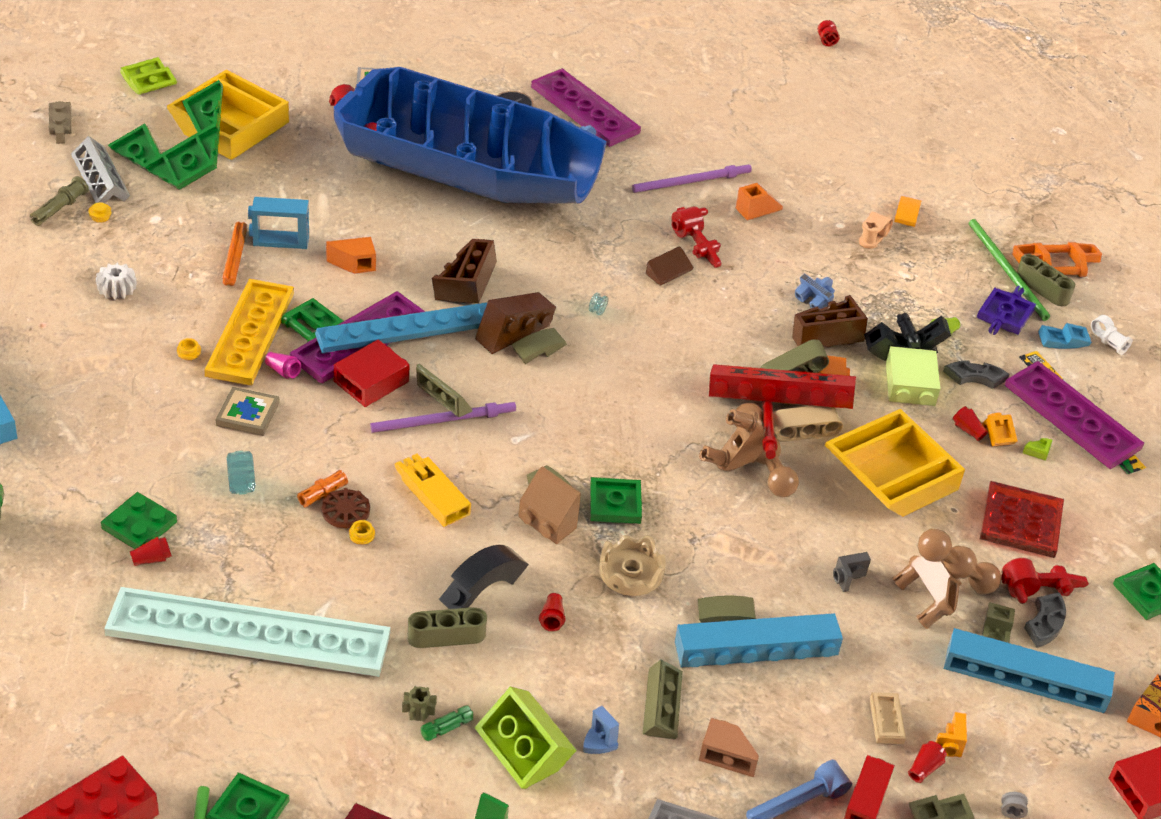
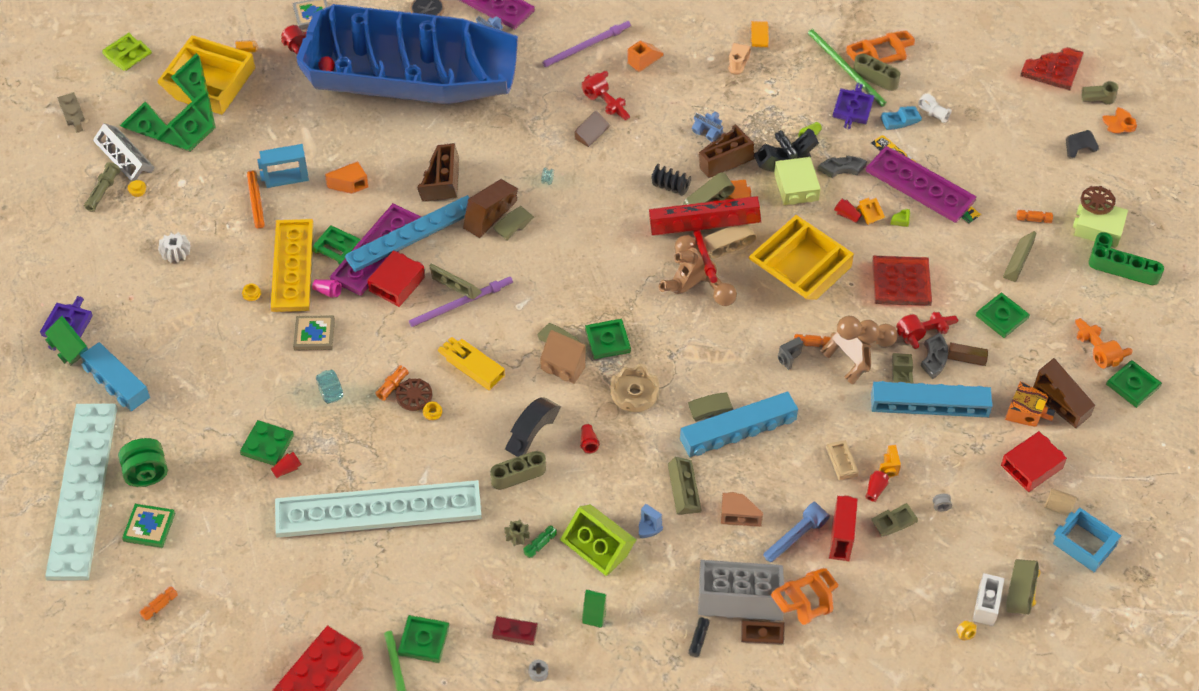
camera: 10 degrees left, 10 degrees up
none -> light orange slope [235,40,258,52]
none -> black piece [651,164,691,196]
none -> orange axle [794,334,831,347]
none -> reddish brown slope [948,342,988,366]

